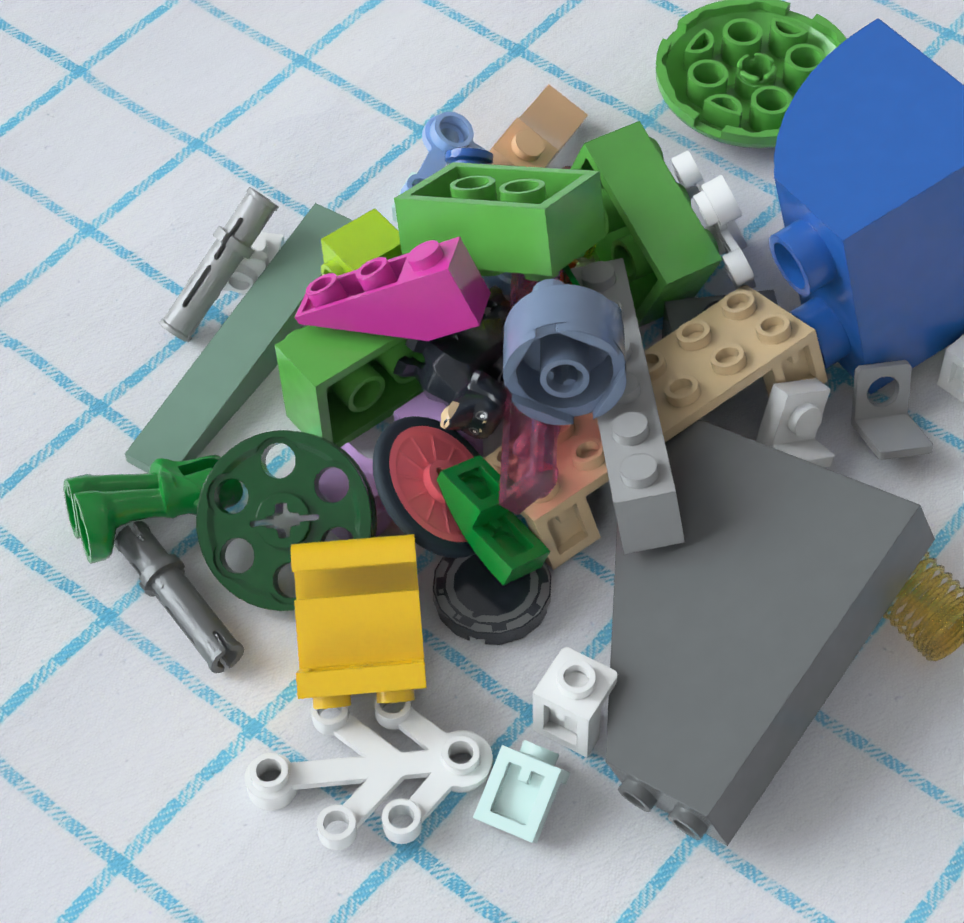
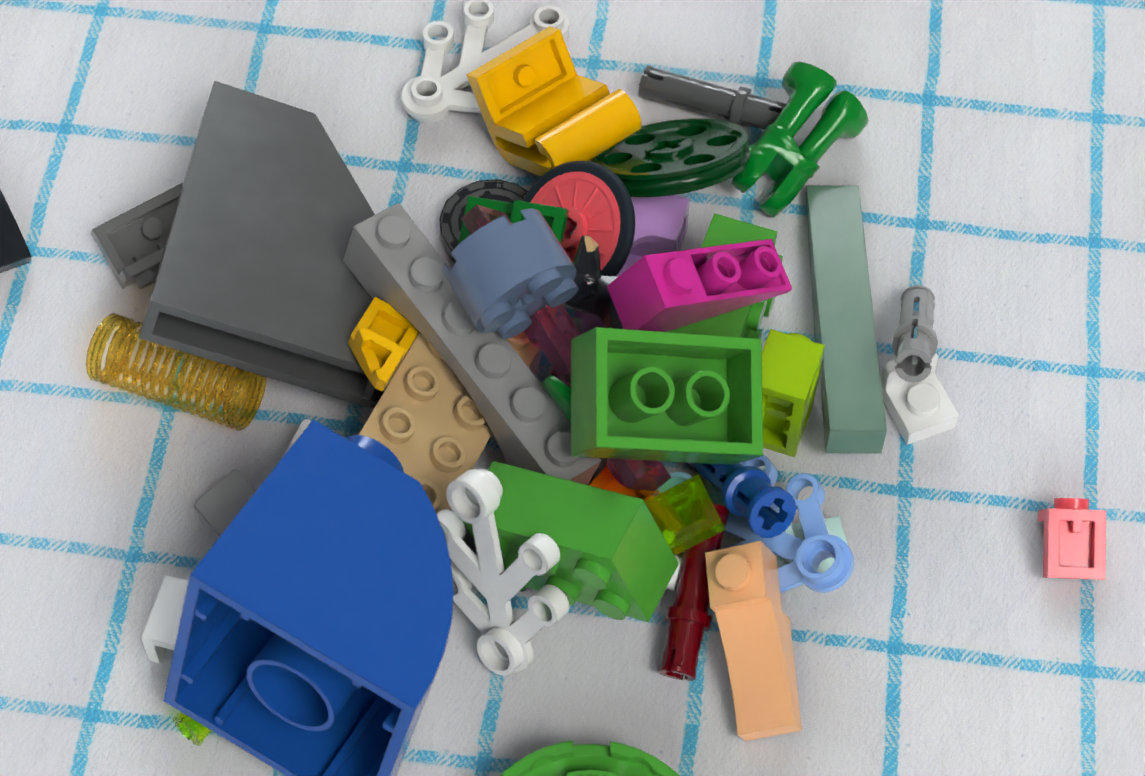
camera: 145 degrees right, 5 degrees up
light aqua bracket [473,740,570,843] -> none
white bracket [533,647,617,758] -> none
none -> dark grey bracket [91,183,183,289]
none -> yellow slope [348,297,419,392]
none -> bracket [1038,498,1106,580]

